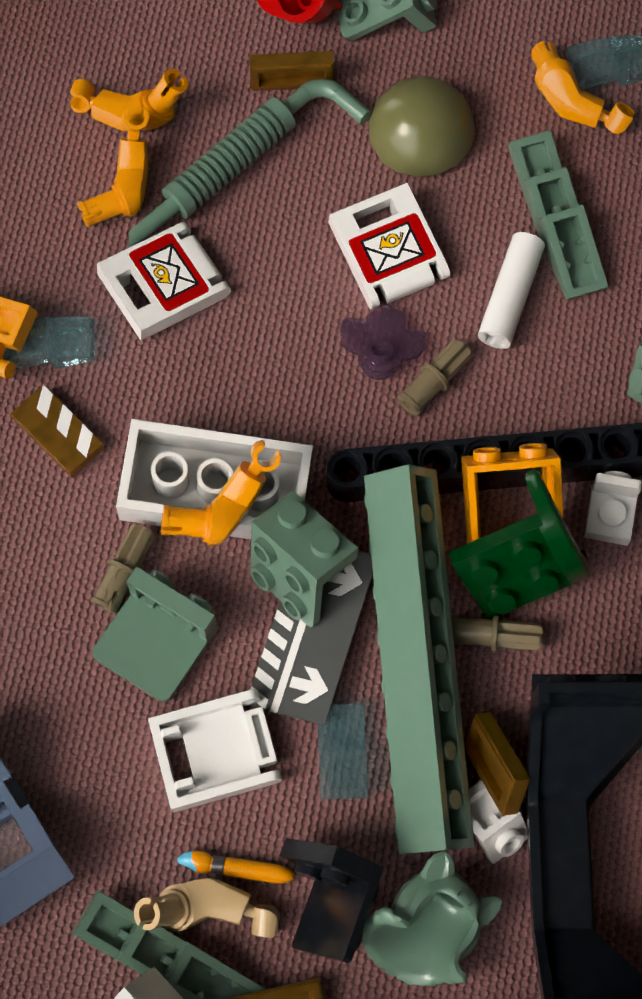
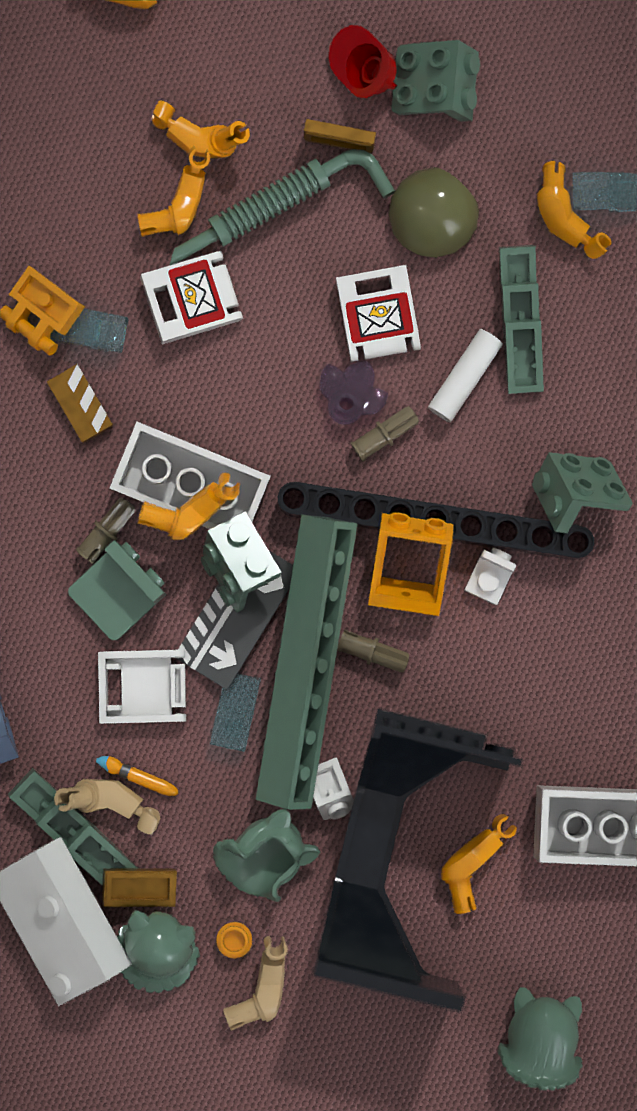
camera: 15 degrees right, 15 degrees up
black bracket [280,838,384,963] -> none
dark green piece [449,469,591,619] -> none
pearl gold tile [464,712,530,816] -> none

